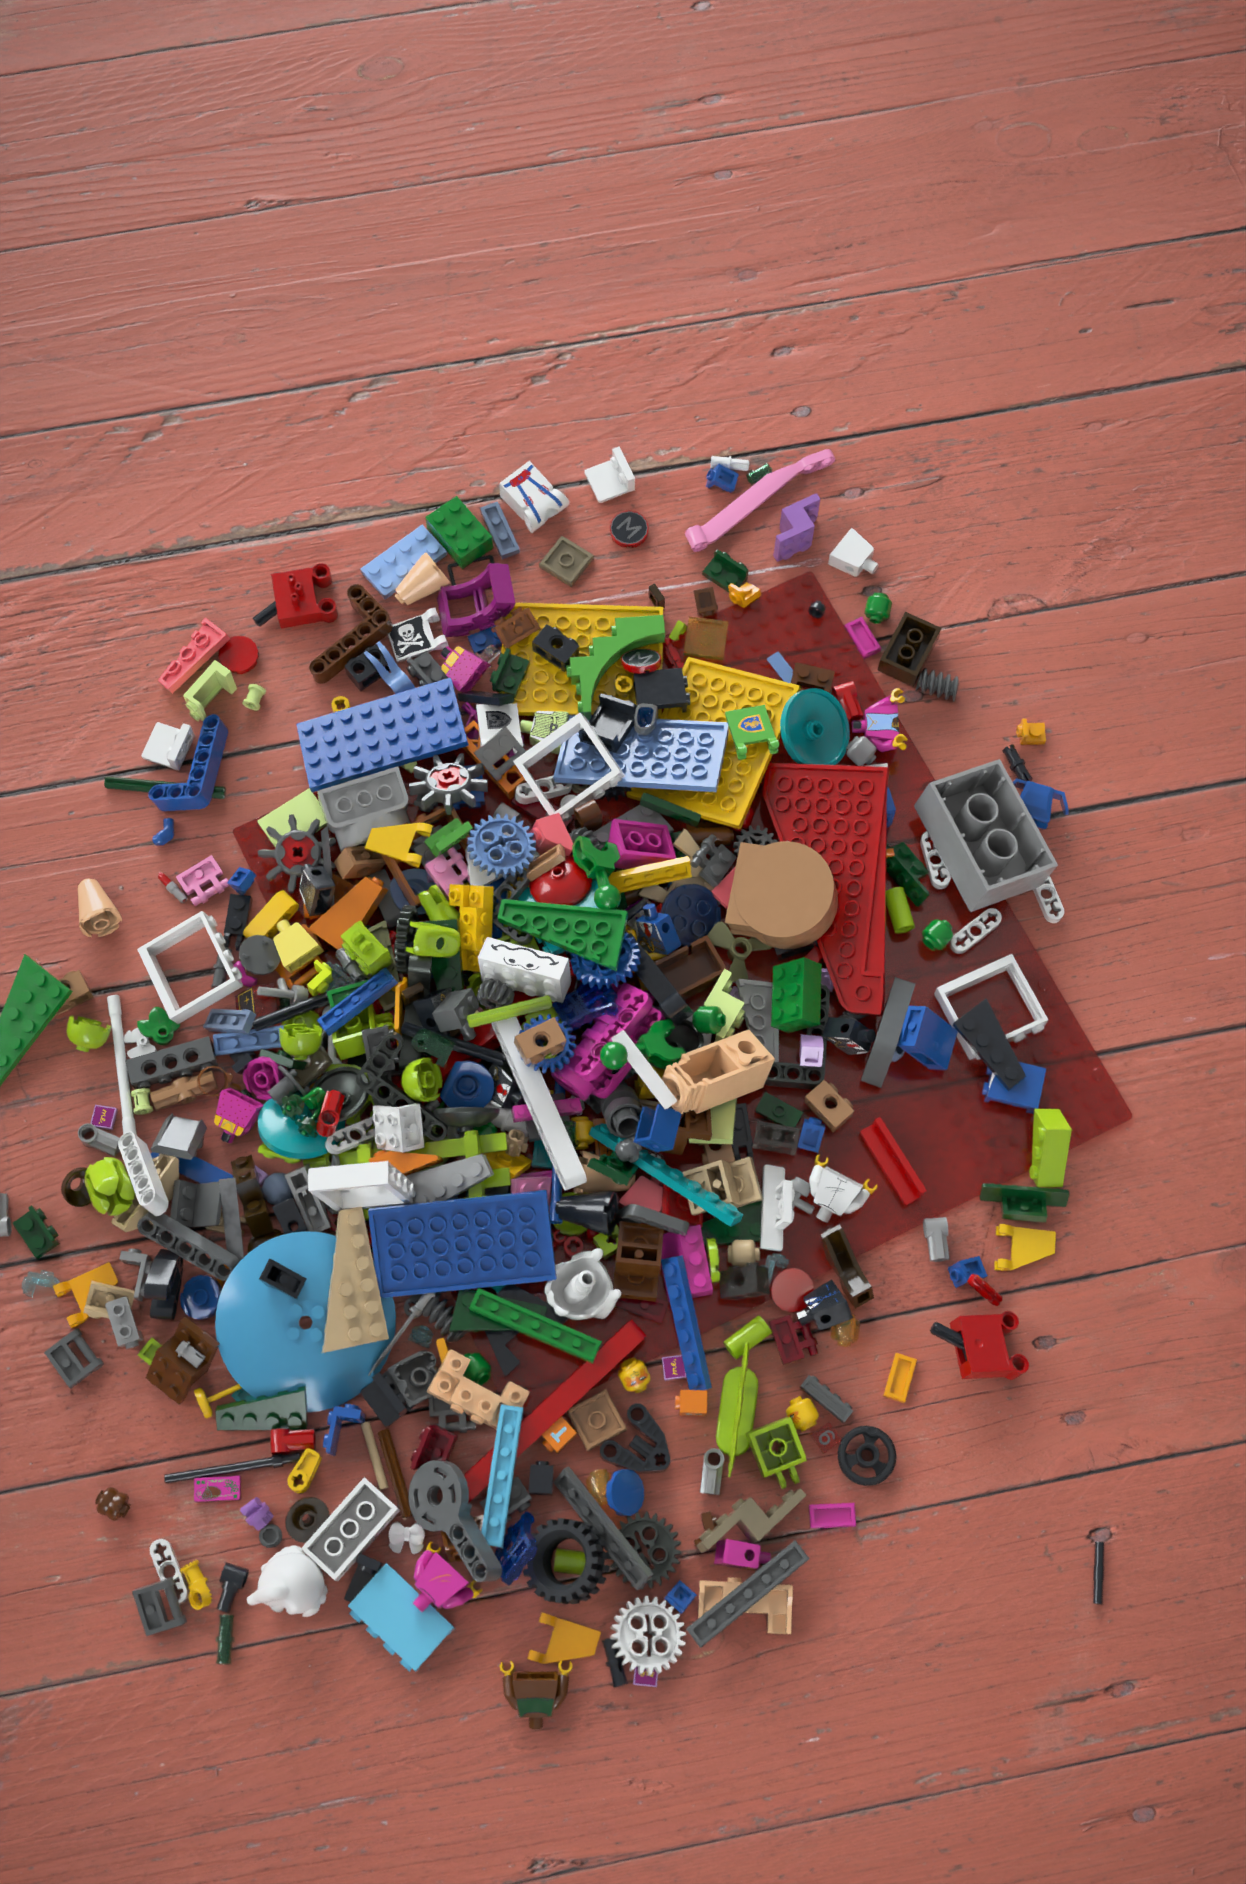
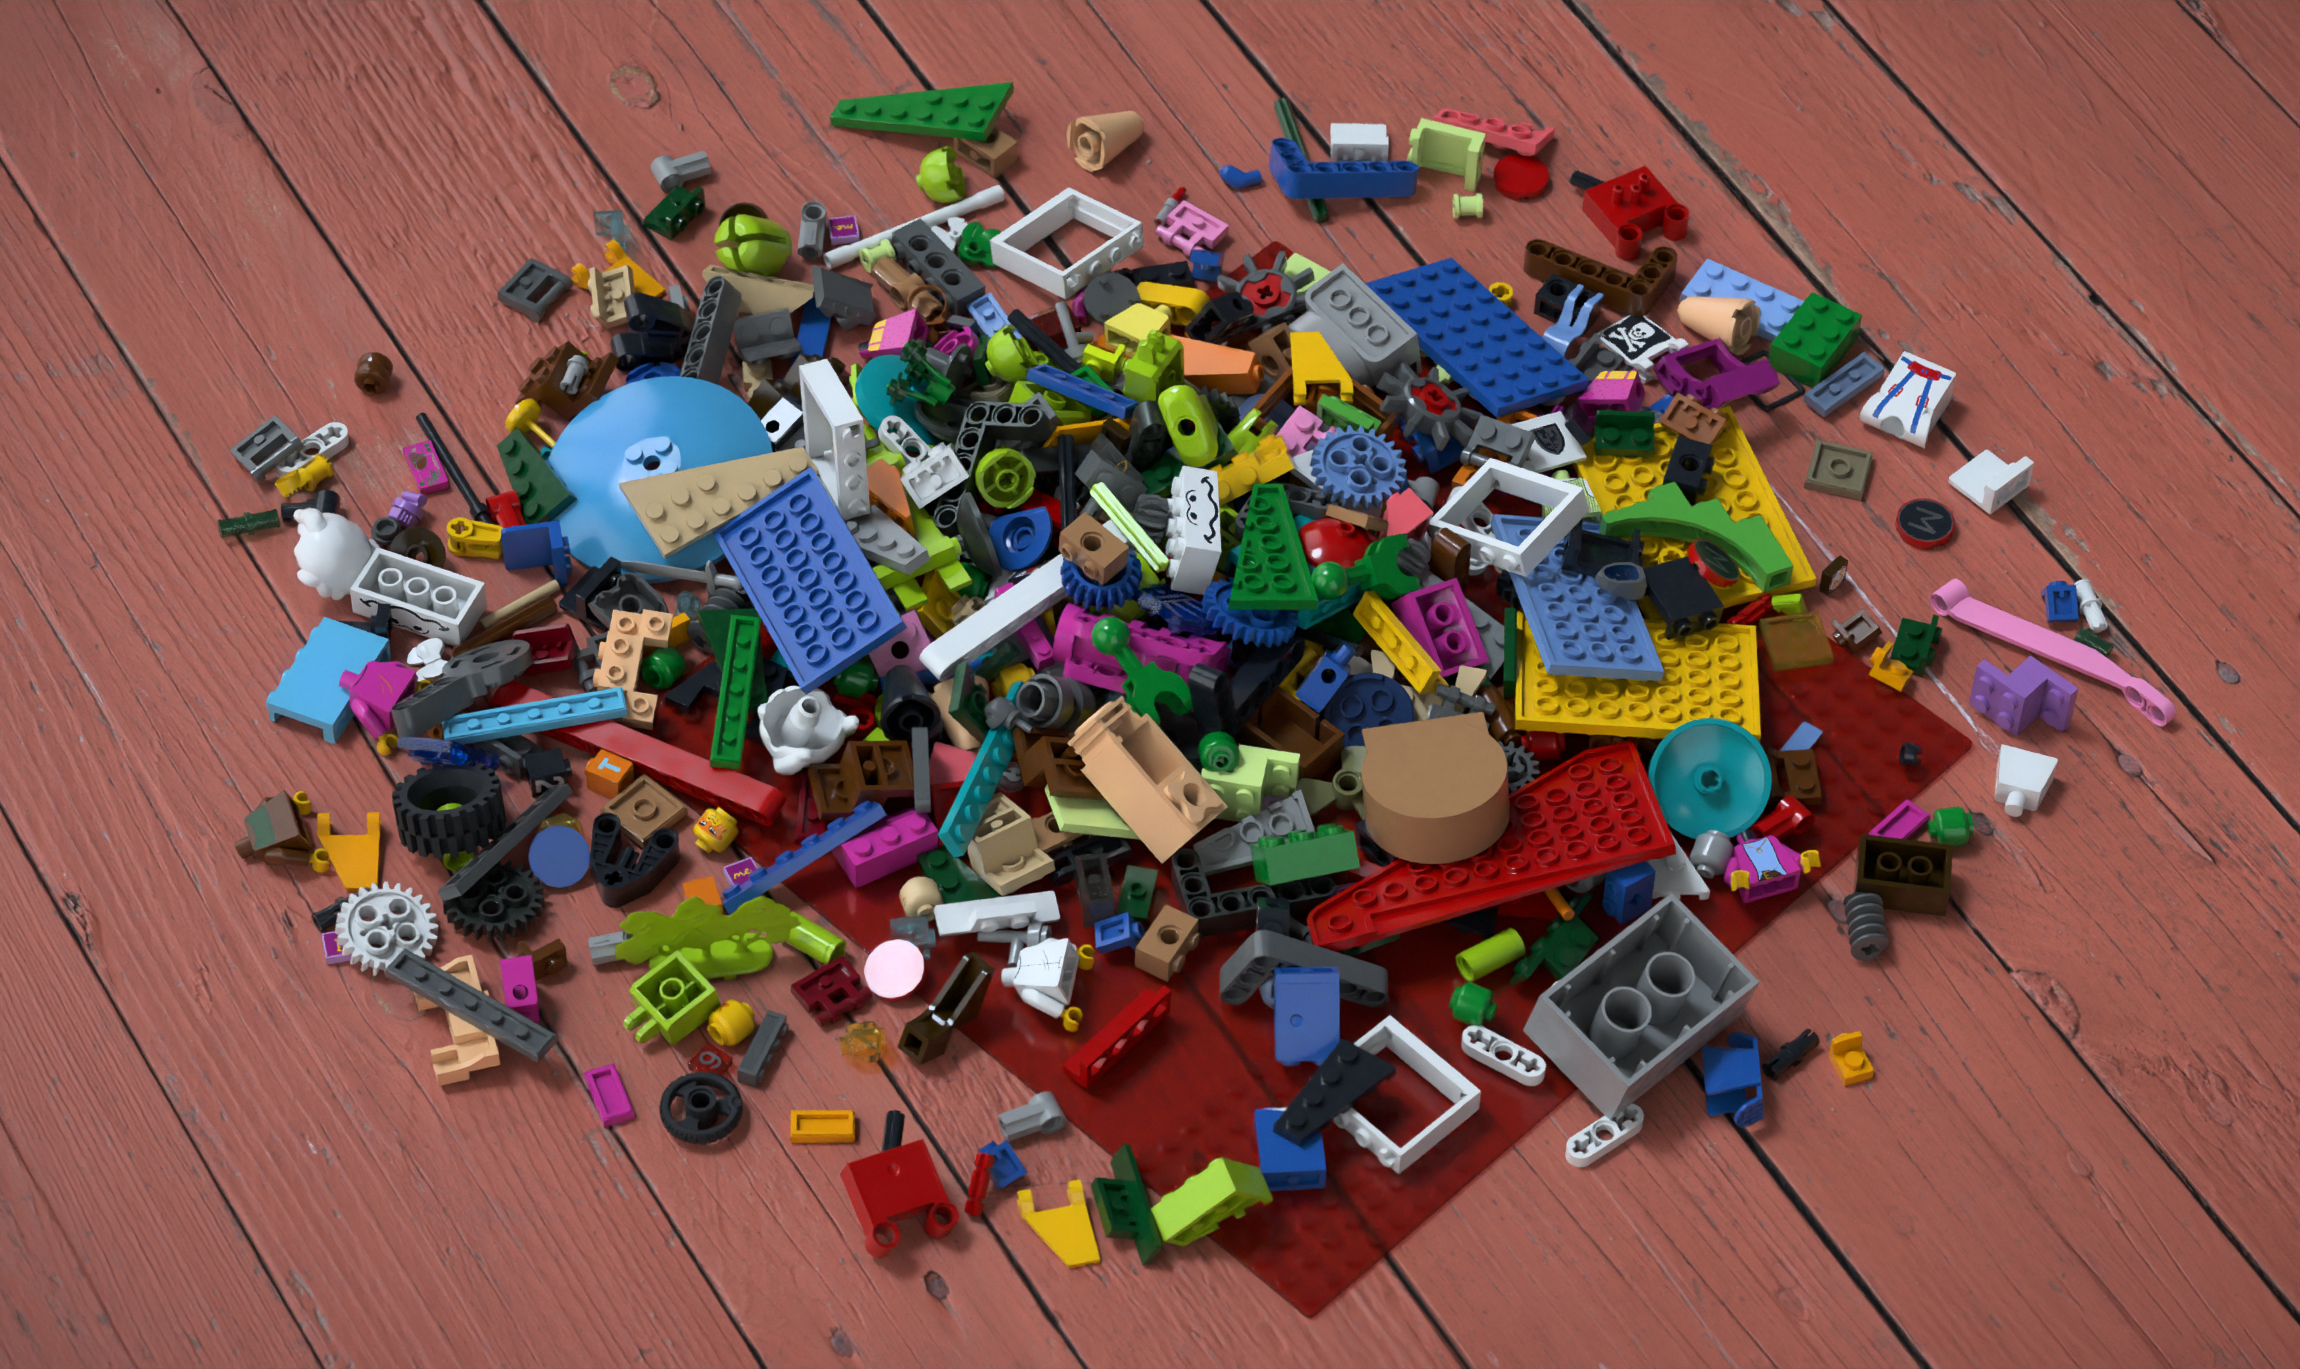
camera: 70 degrees right, 20 degrees down
light grey bracket [105,1296,144,1350] -> none
white beam [118,1131,169,1216] -> none
sand blue plate [203,1009,257,1034] -> none
flat silver sticker [219,1178,244,1261] -> none
black slope [259,1259,307,1299] -> none
red piece [316,1090,345,1137] -> none
clear green leg [412,1029,456,1067] -> none
white sticker [611,1030,677,1109] -> none
blue piece [634,1104,681,1152] -> none
blue tile [664,1580,697,1614] -> none
dark tan bracket [696,1488,806,1553] -> none
lime tile [706,1238,720,1283] -> none
clear smoke brick [719,1262,770,1301] -> none
bright green flag [725,705,779,760] -> none
black torso [796,1280,853,1330] -> none
lavender panel [799,1035,824,1067] -> none

